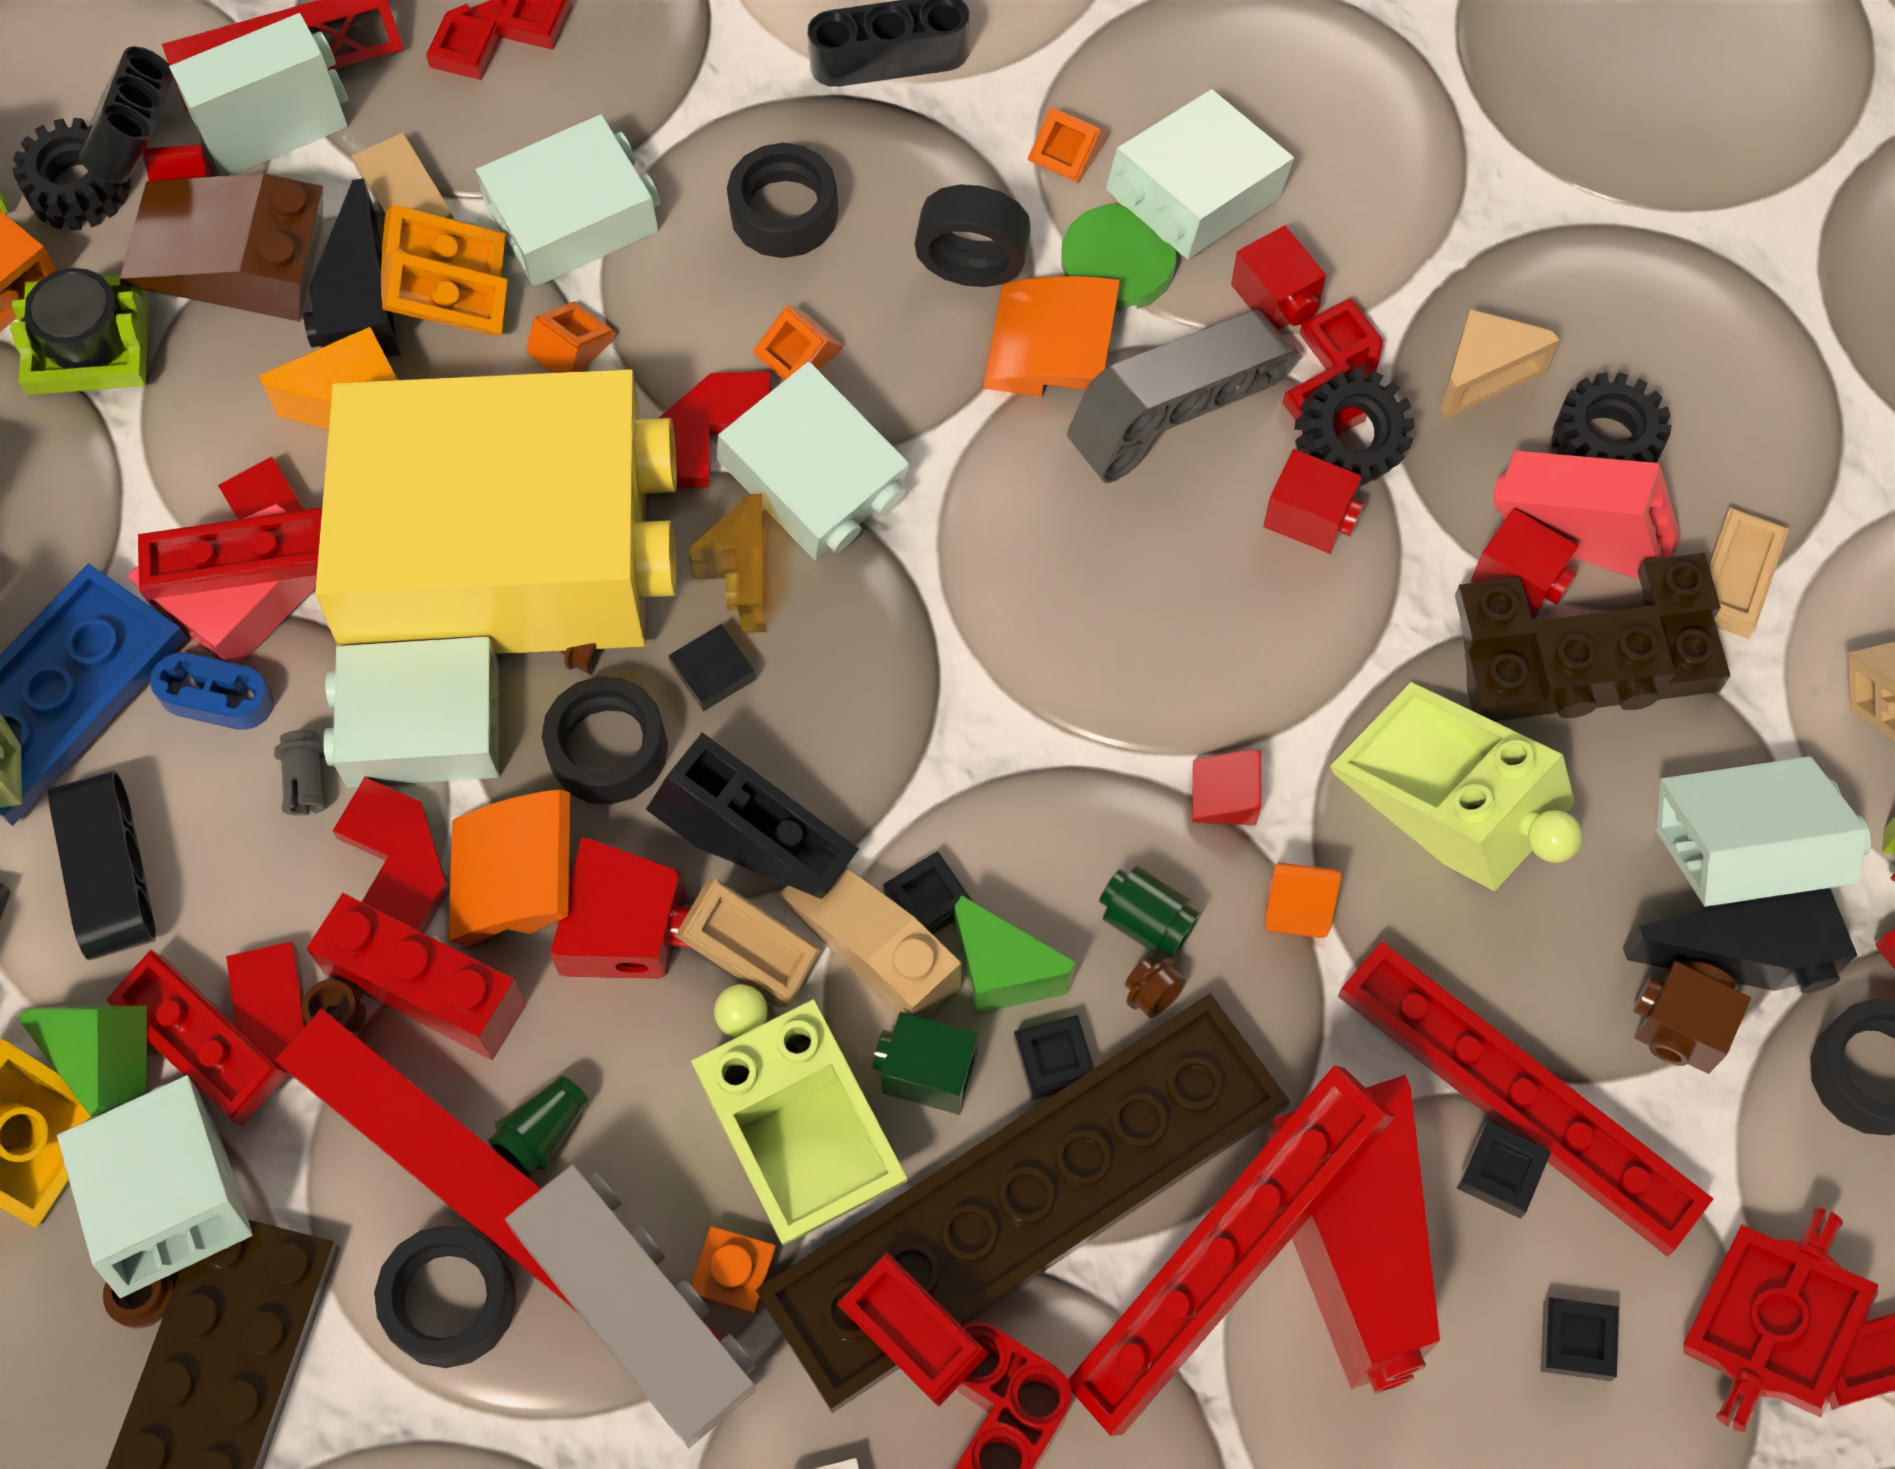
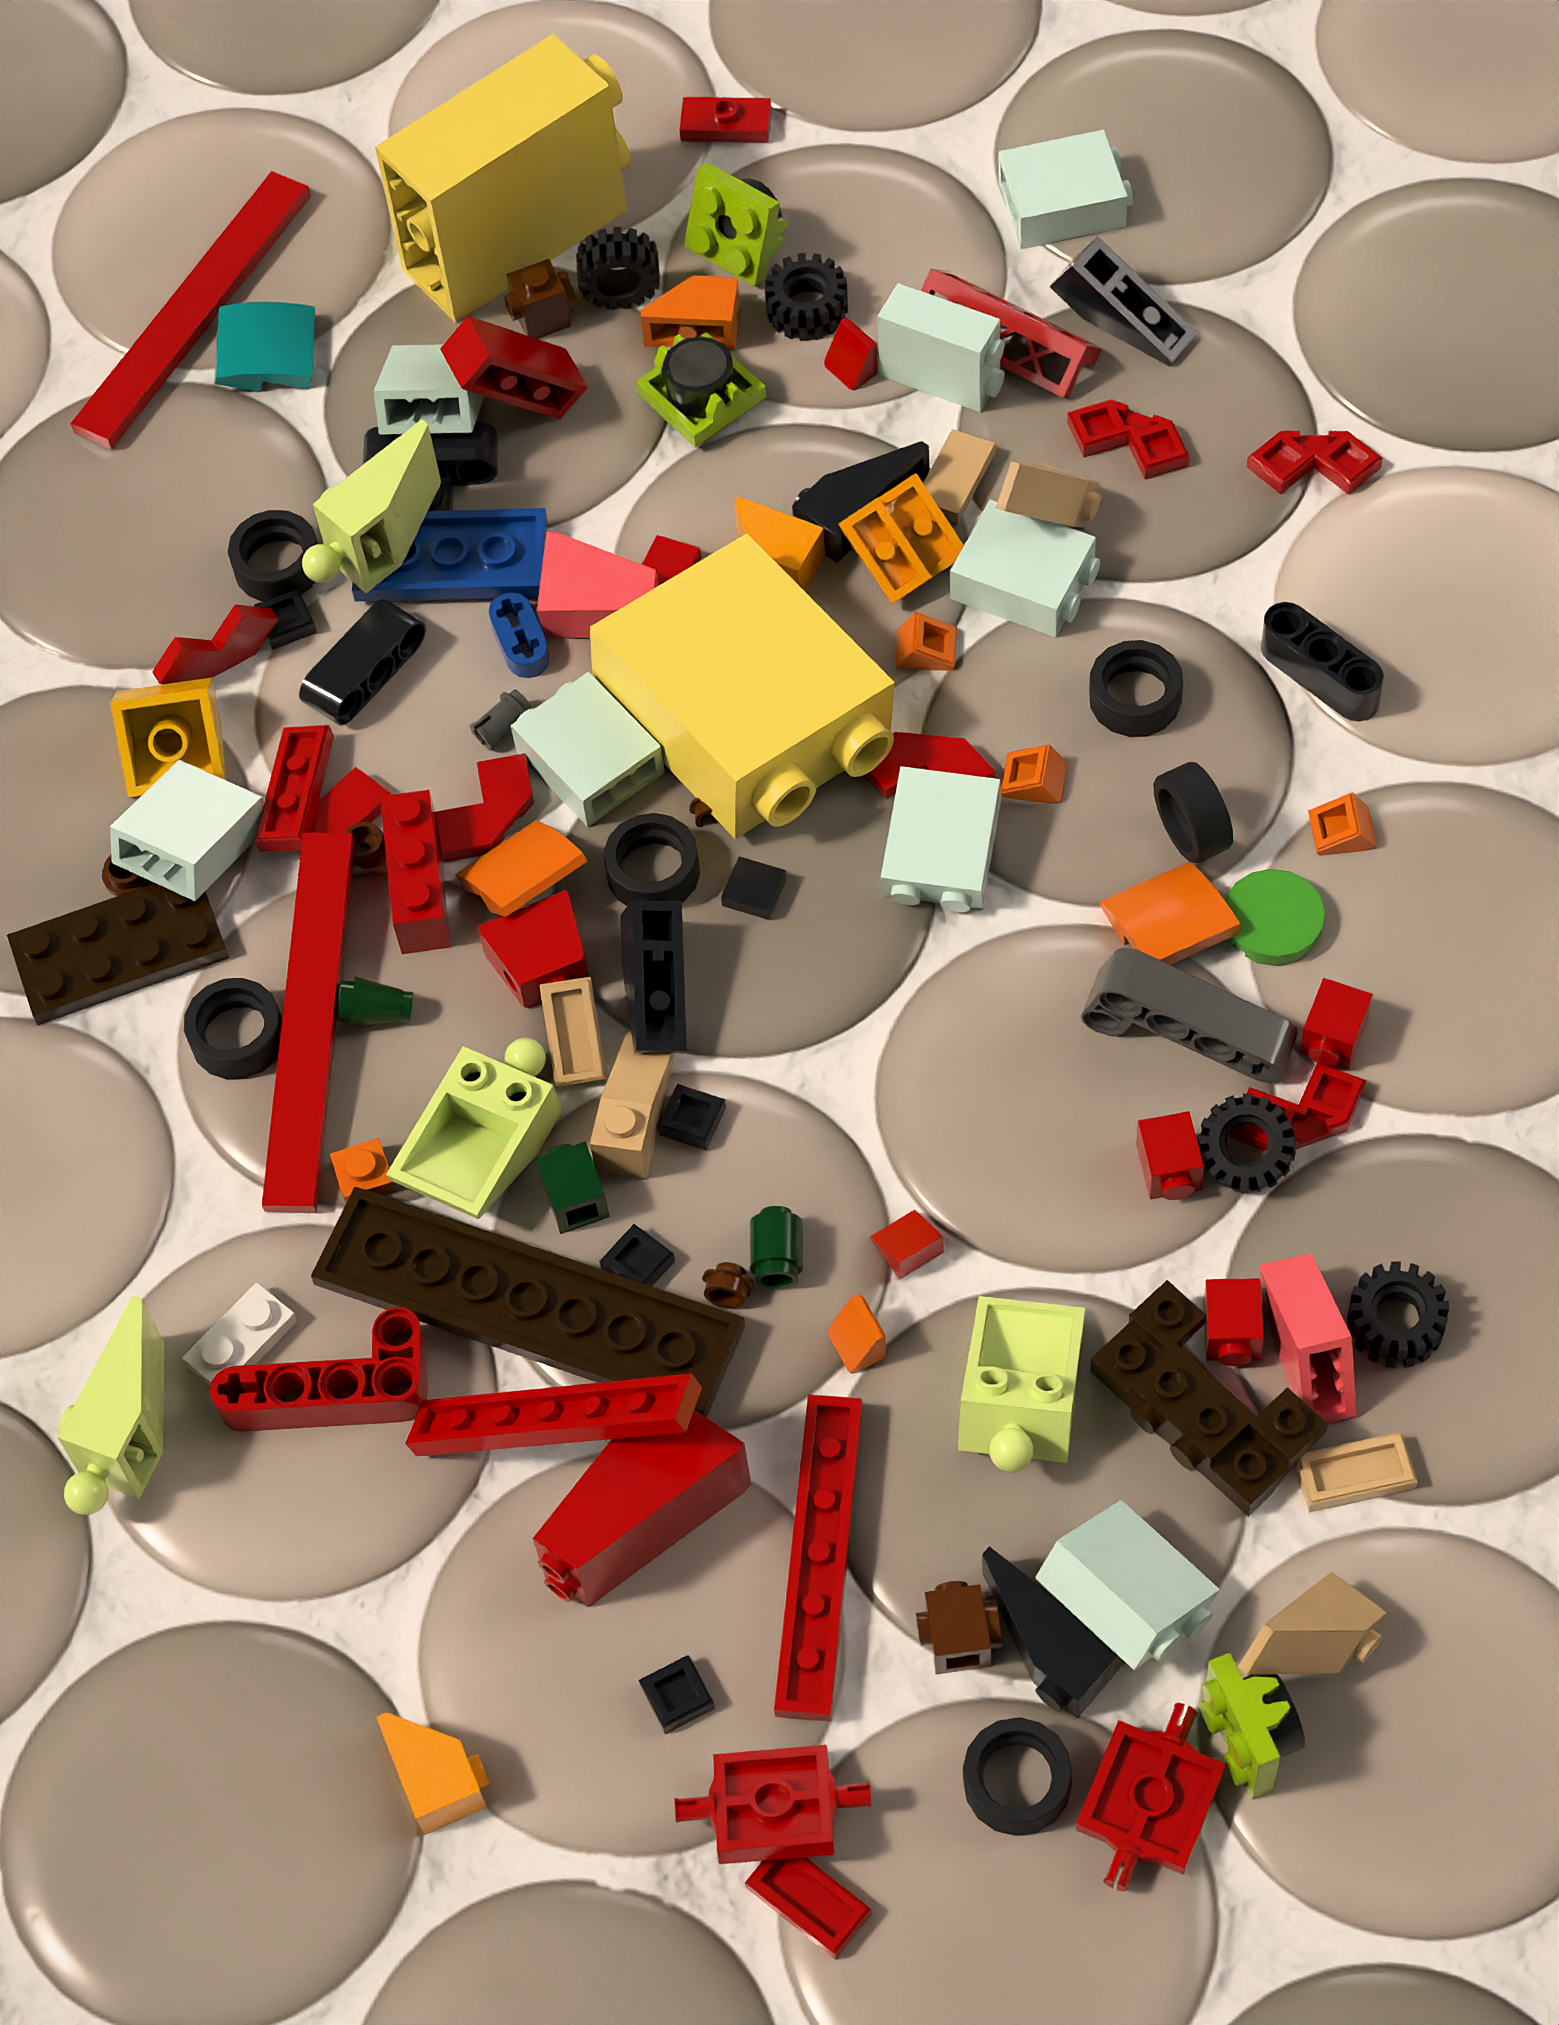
camera: 60 degrees right, 5 degrees down
bright green slope [18,1005,147,1117] -> none
black beam [79,46,173,184] -> none
reddish brown slope [120,173,323,322] -> none
red tile [138,507,323,600] -> none
light grey brick [505,1164,756,1450] -> none
clear yellow slope [688,494,767,633] -> none
red tile [837,1252,989,1407] -> none
bright green slope [955,896,1076,1014] -> none
light aqua brick [1106,89,1294,260] -> none
tan slope [1440,309,1560,419] -> none
black tile [1456,1121,1552,1219] -> none
none -> tan slope [996,461,1101,527]

